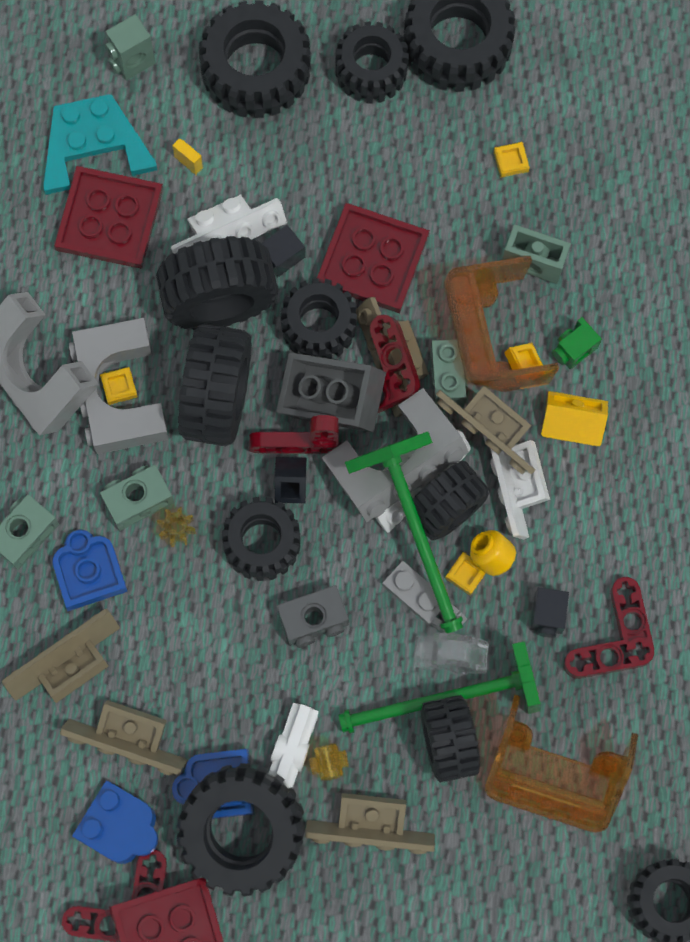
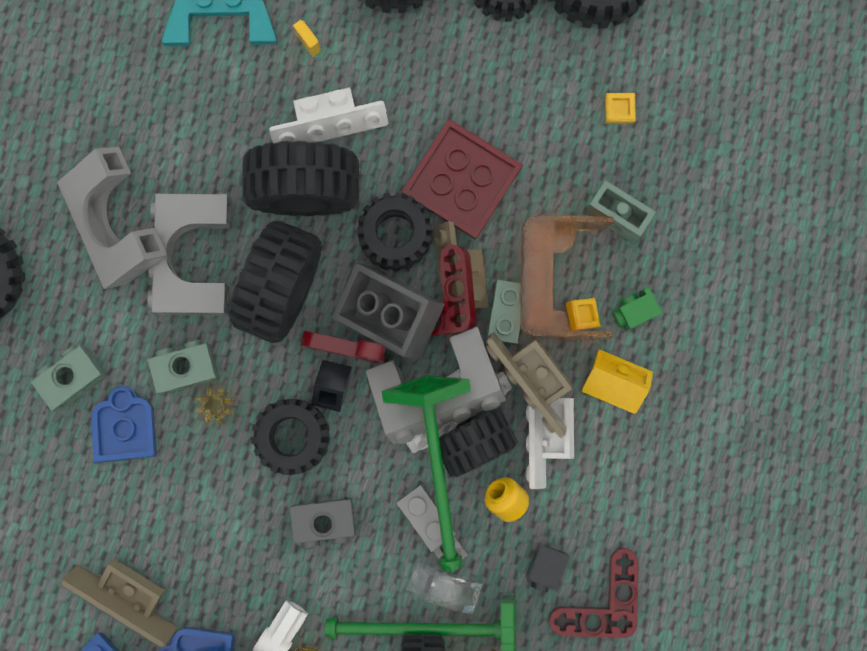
camera: 10 degrees right, 10 degrees up
dark tan bracket [2,609,120,703] -> none
dark red plate [54,166,164,269] -> none
yellow tile [100,367,138,405] -> none
black brick [262,225,306,278] -> none
yellow tile [445,552,486,596] -> none

